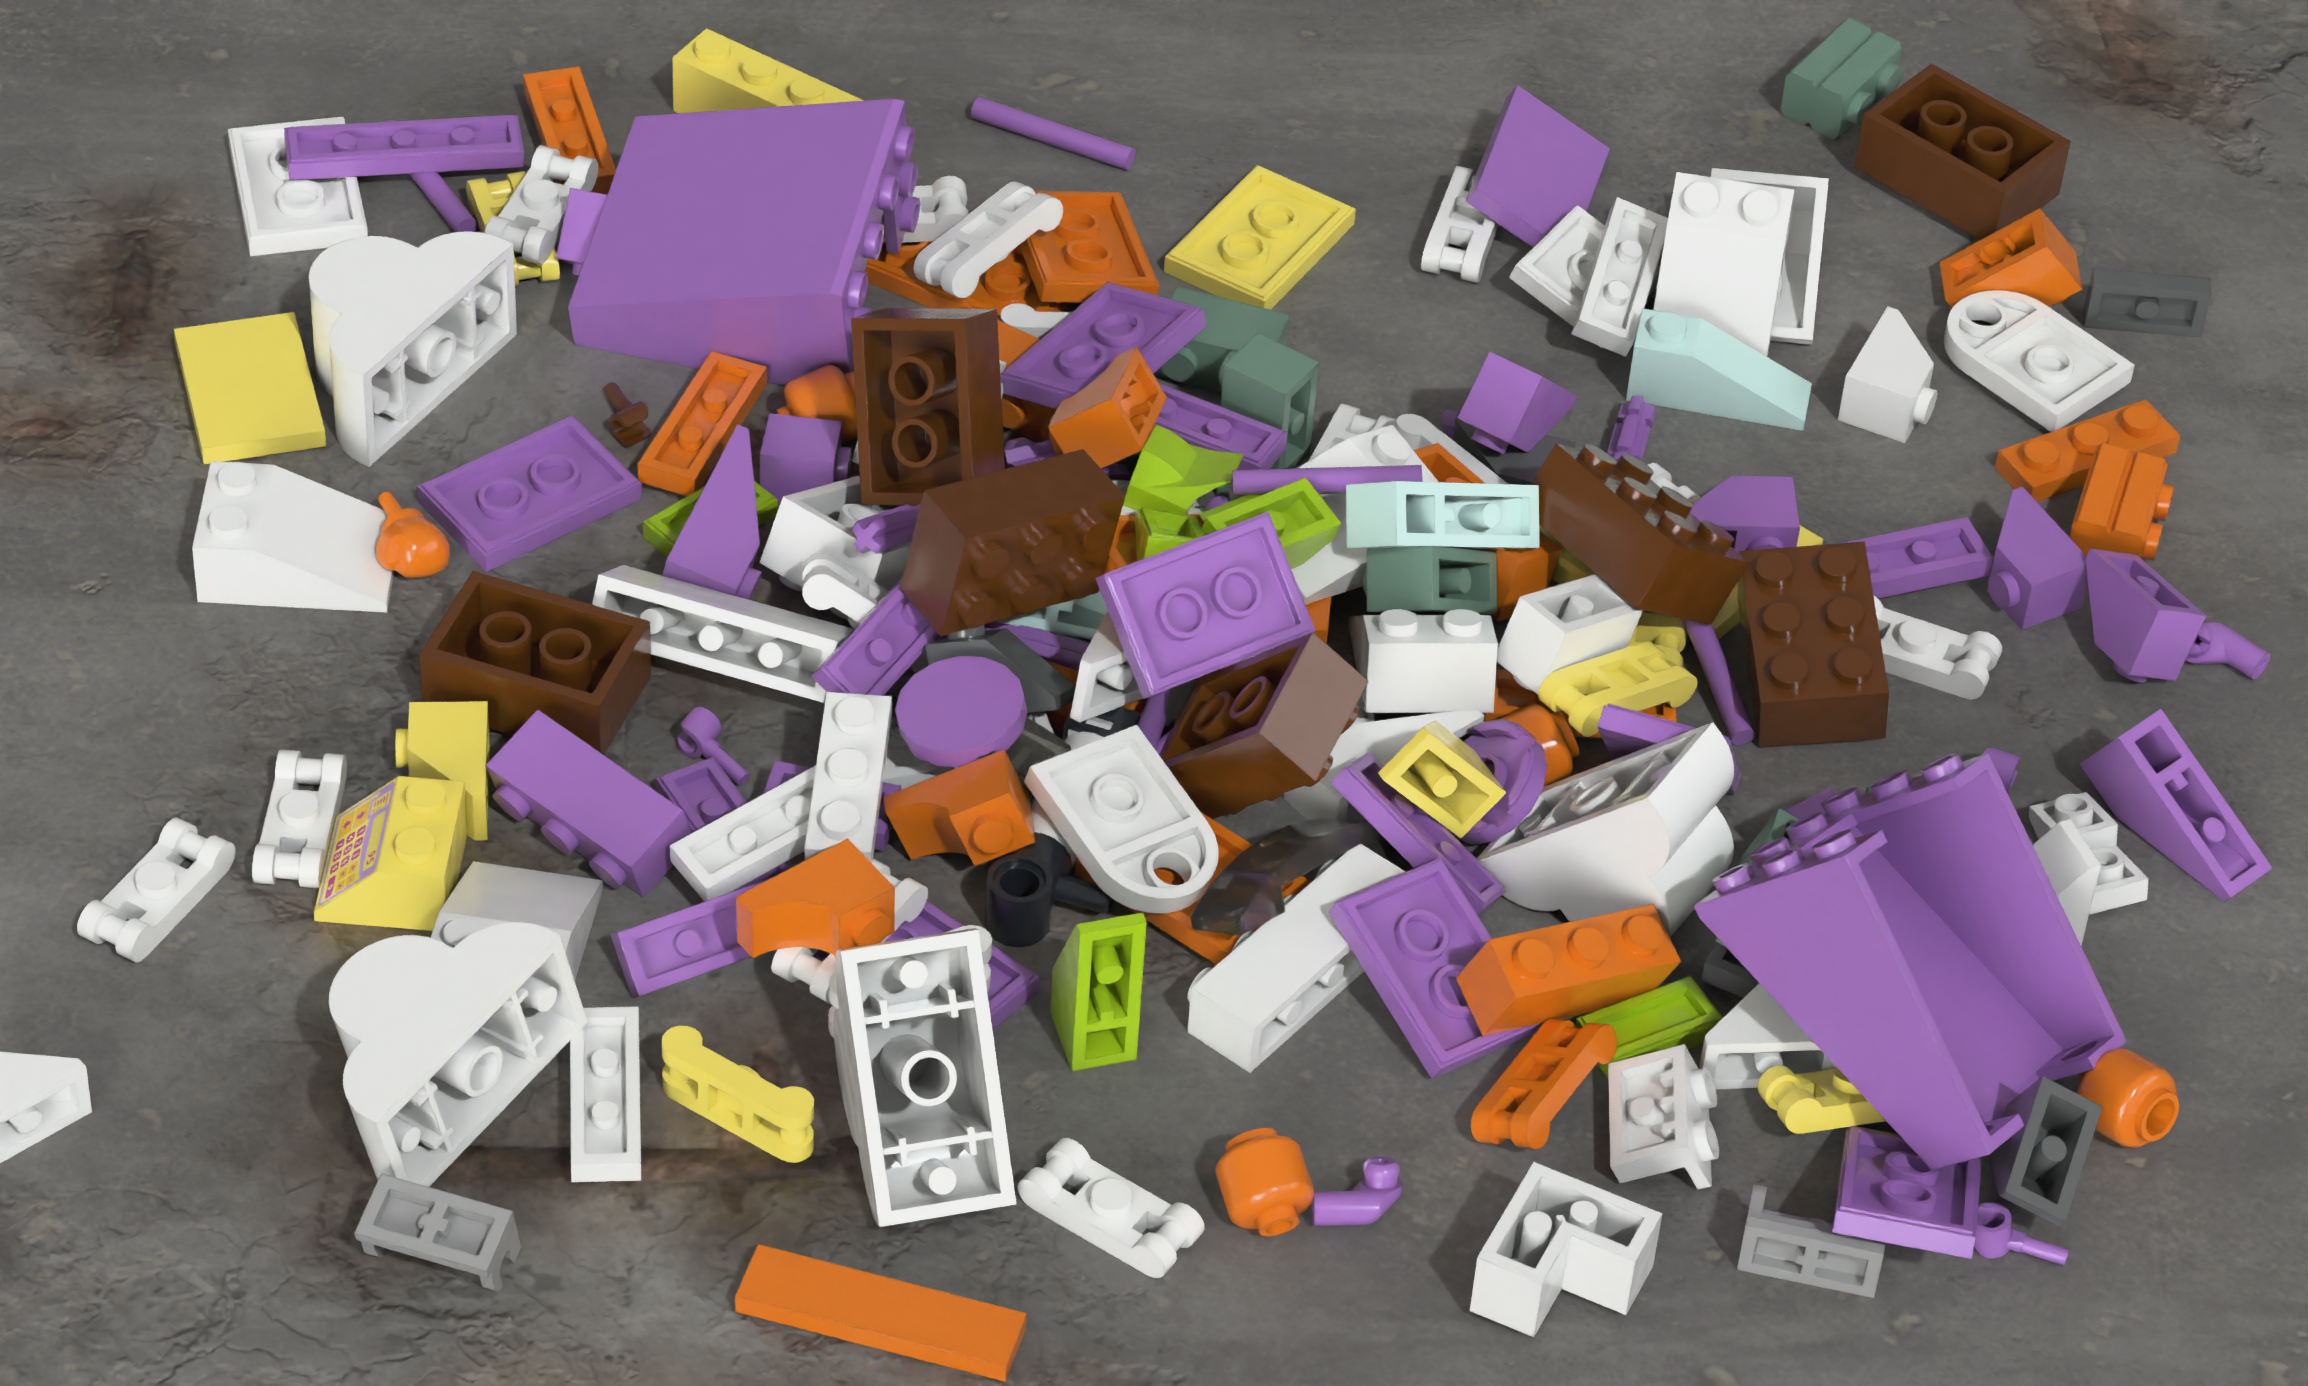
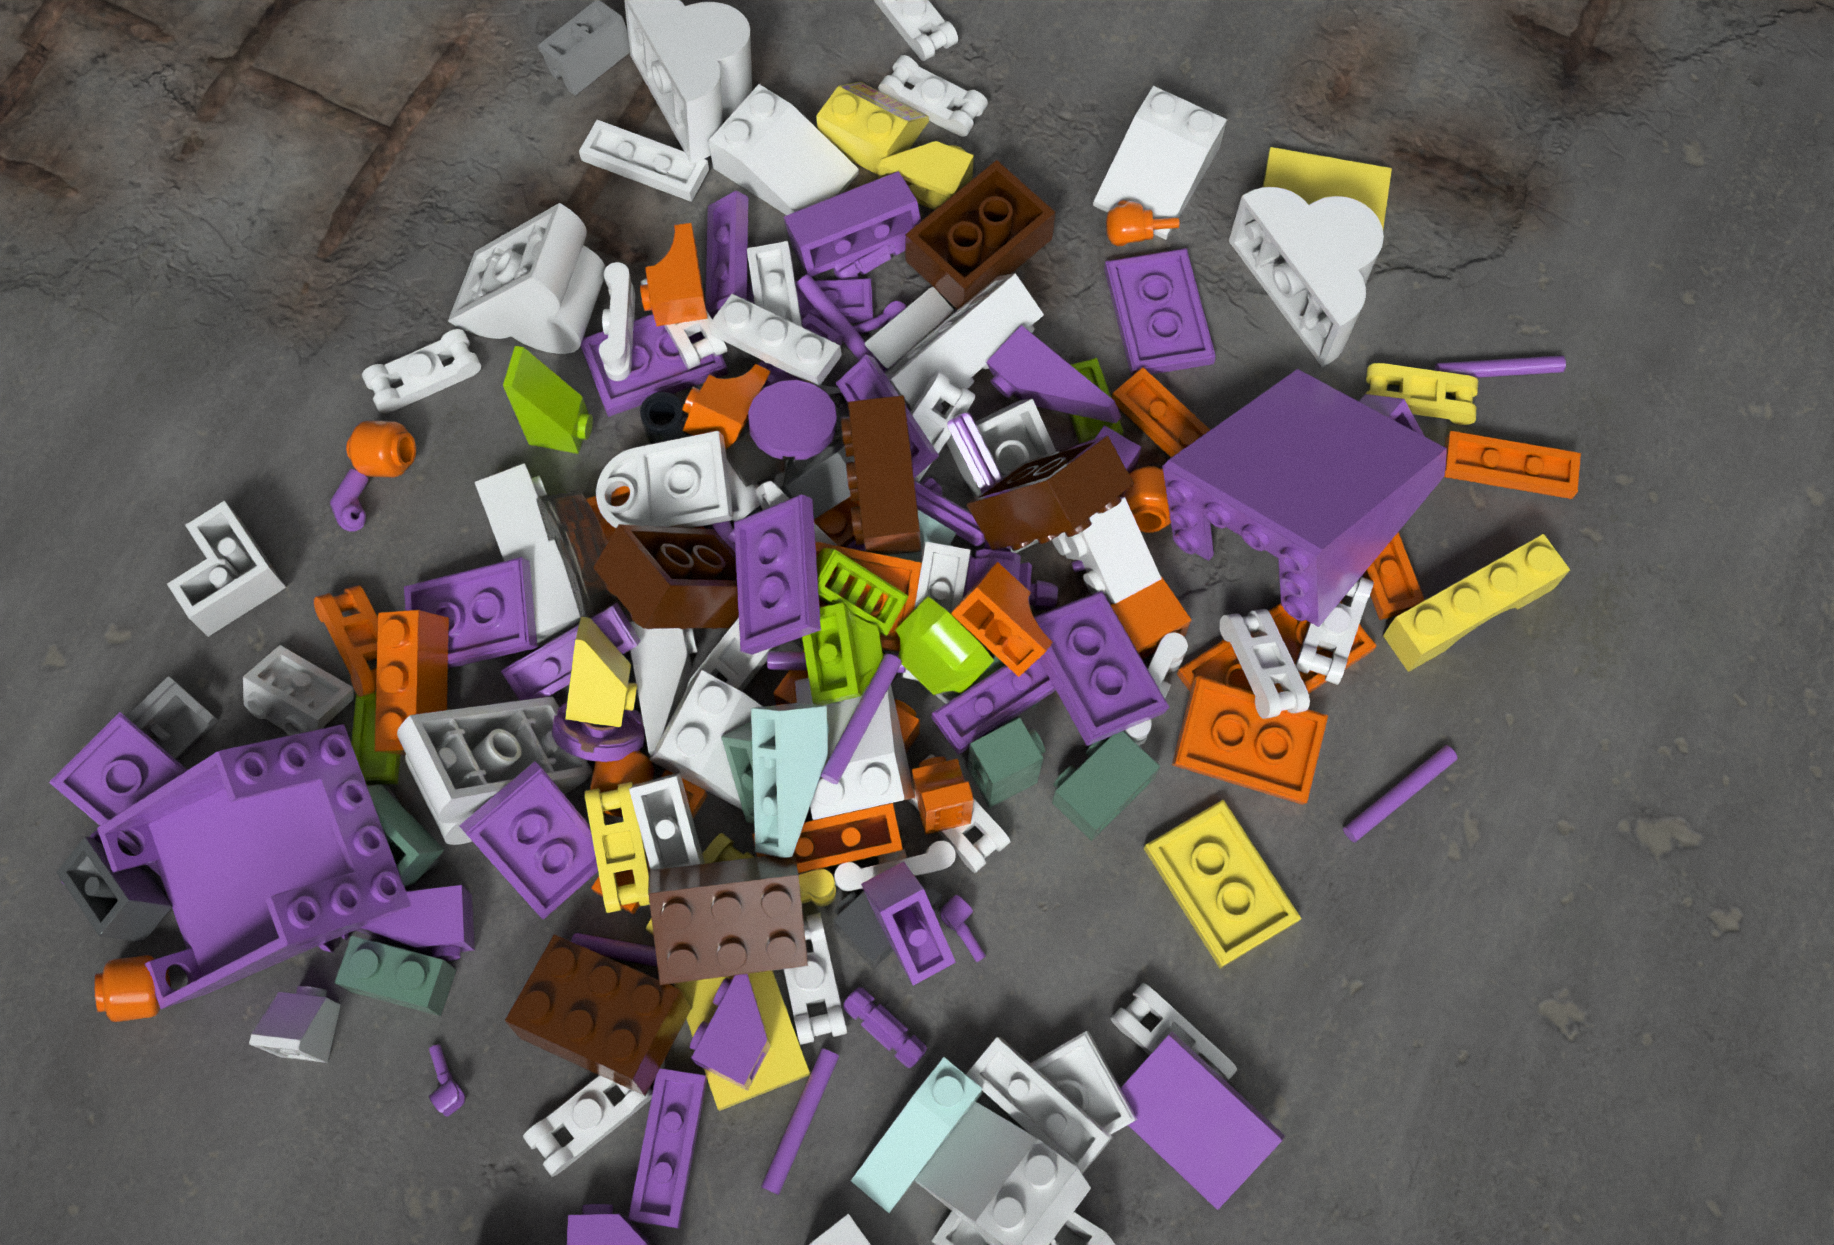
camera: 120 degrees right, 25 degrees up
white tile [228,117,368,257] -> none
medium lavender tile [284,115,524,180] -> none
white plate [485,145,598,265] -> none
reddish brown hand [604,382,651,448] -> none
light yellow plate [662,1025,814,1163] -> none
orange tile [735,1244,1027,1382] -> none
white slope [2029,792,2149,915] -> none
medium lavender slope [2079,709,2272,902] -> none
none -> medium lavender bar [761,1048,839,1195]
none -> medium lavender bar [796,274,888,372]
none -> white sticker [865,287,954,368]
none -> orange arch [912,757,973,835]

